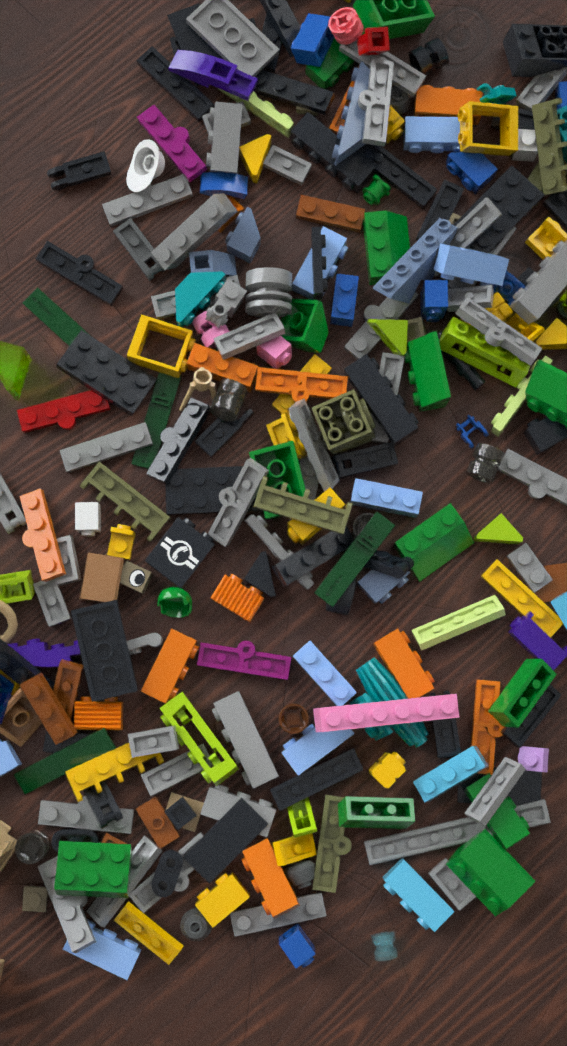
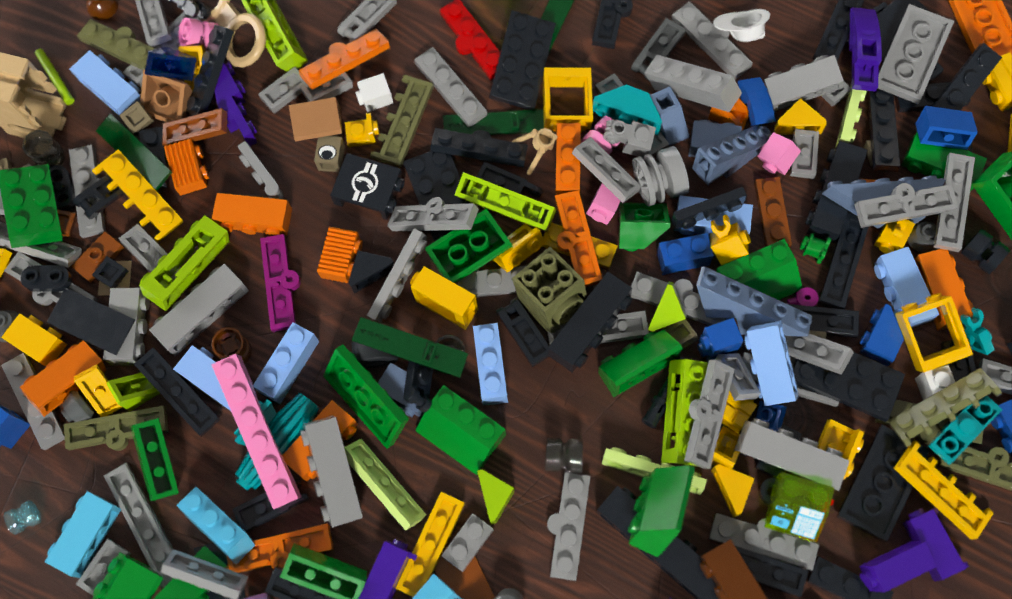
camera: 80 degrees right, 10 degrees down
dark orange plate [20,672,77,745] -> none
black plate [71,600,138,702] -> none
light grey plate [128,725,179,758] -> none
magenta hinge [137,105,207,182] -> none
green hair [157,587,192,618] -> none
clear smoke wheel [209,379,248,422] -> none
olive hinge [254,476,353,535] -> none
black plate [272,526,355,587] -> none
light grey hinge [288,399,340,491] -> none
coral wheel [328,7,364,45] -> none
red brick [357,27,390,56] -> none
yellow brick [368,752,406,788] -> none
blue piece [456,414,489,449] -> none
none -> dark tan plate [119,101,154,135]
none -> light grey brick [300,416,363,527]
none -> green plate [323,344,409,449]
none -> lime brick [455,172,556,232]
none -> sand blue slope [692,125,771,185]
none -> yellow brick [710,215,751,265]
none -> bright pink brick [757,132,801,175]
none -> magenta piece [787,287,819,307]

